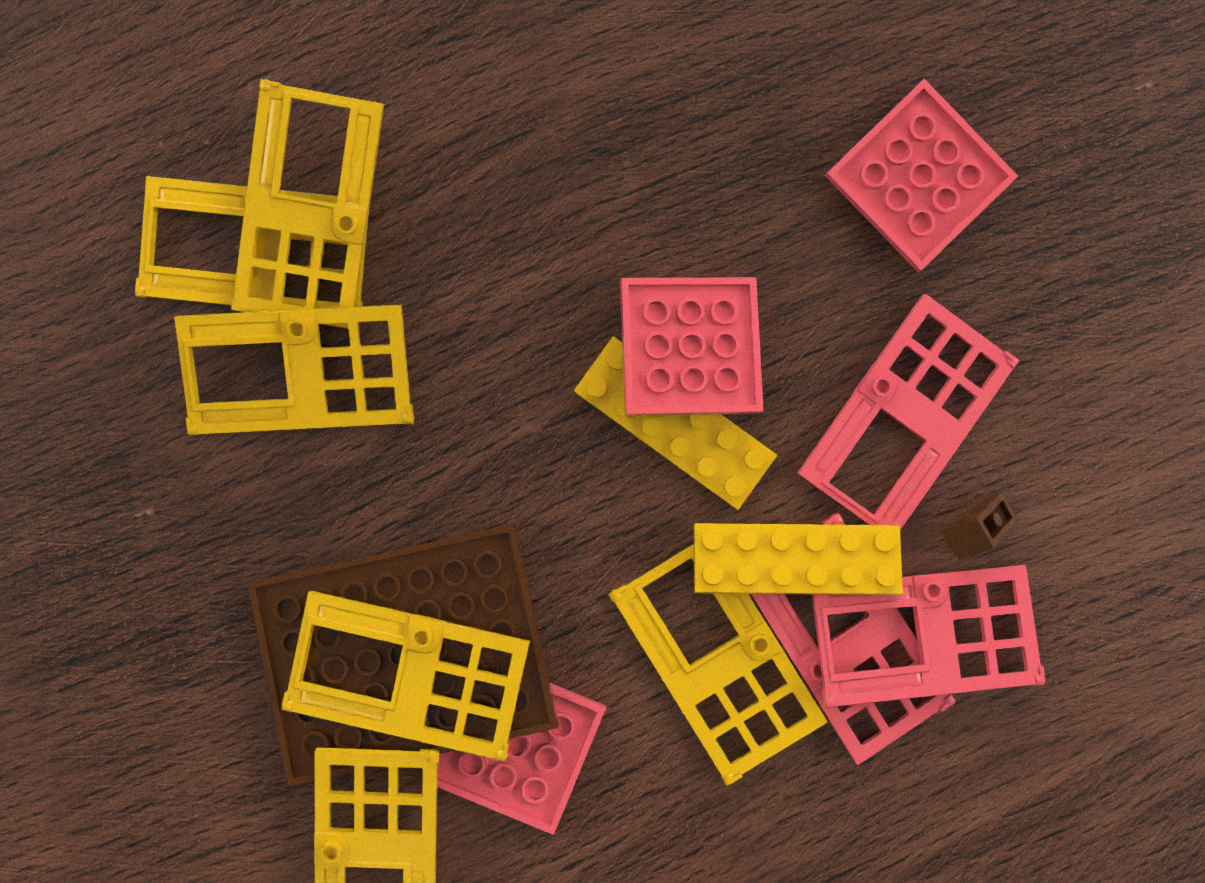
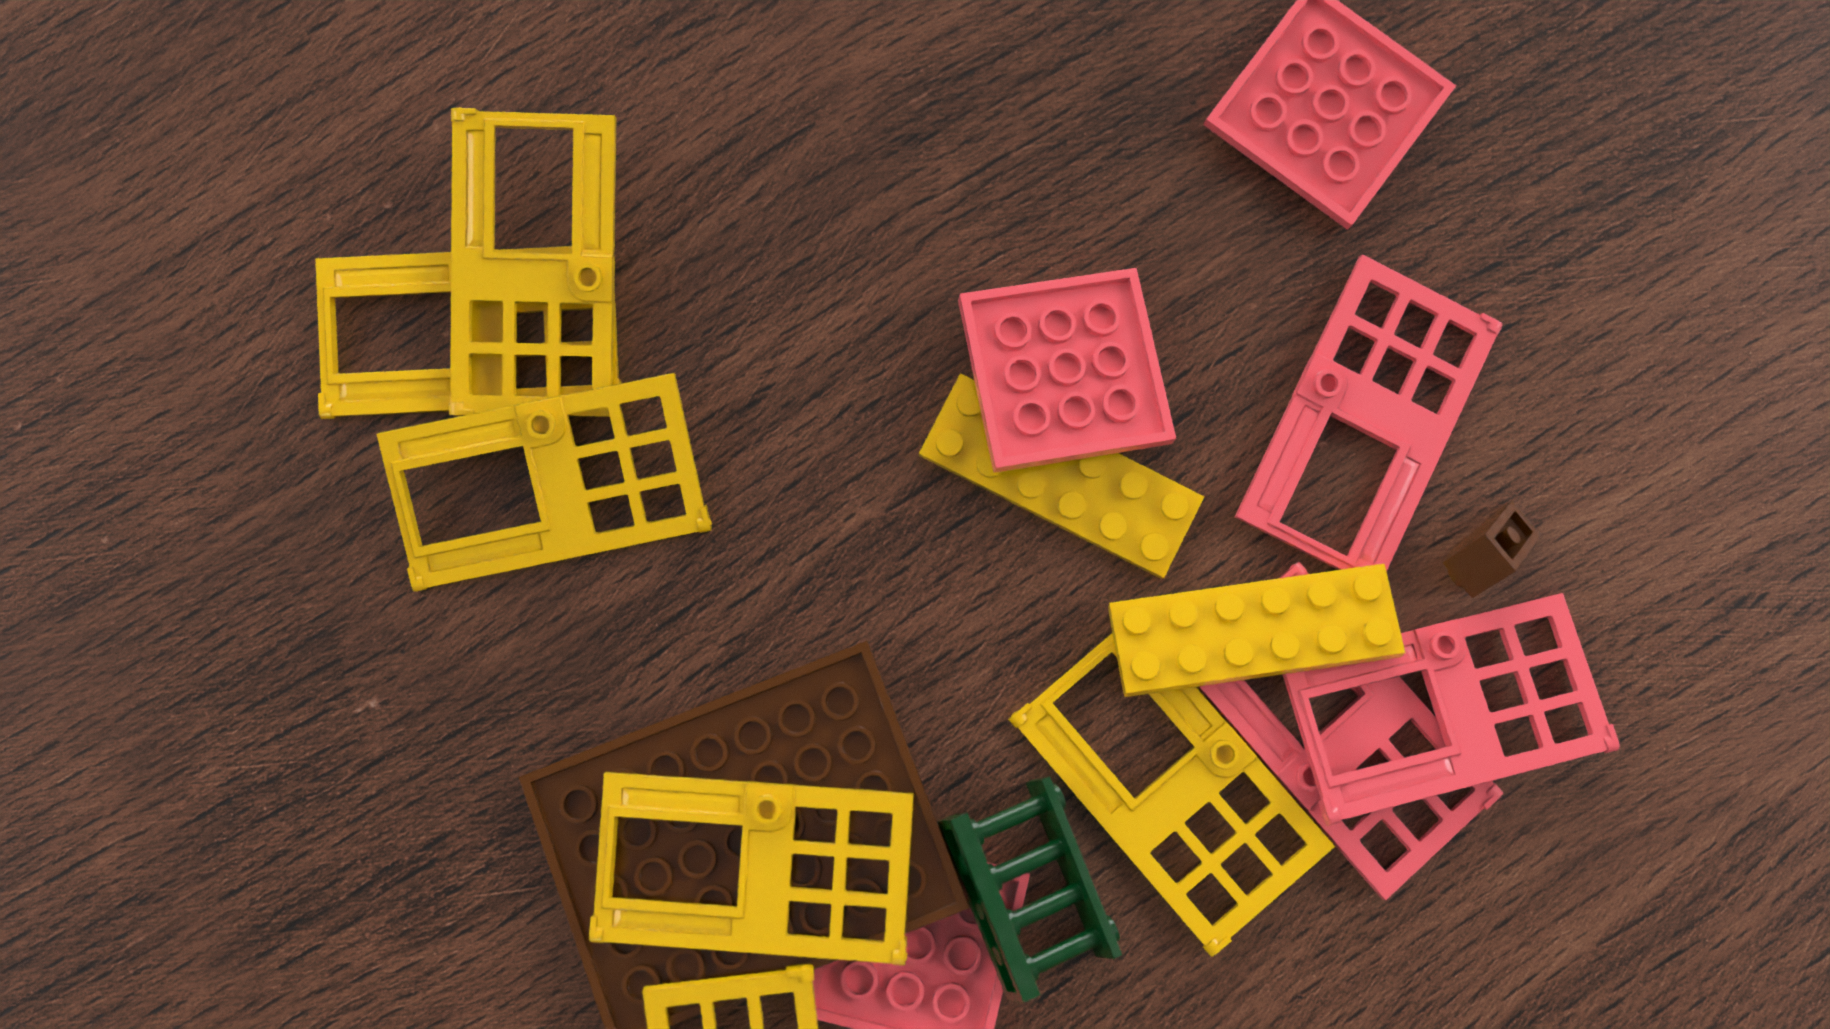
camera: 10 degrees left, 5 degrees down
none -> dark green fence [937,776,1122,1003]

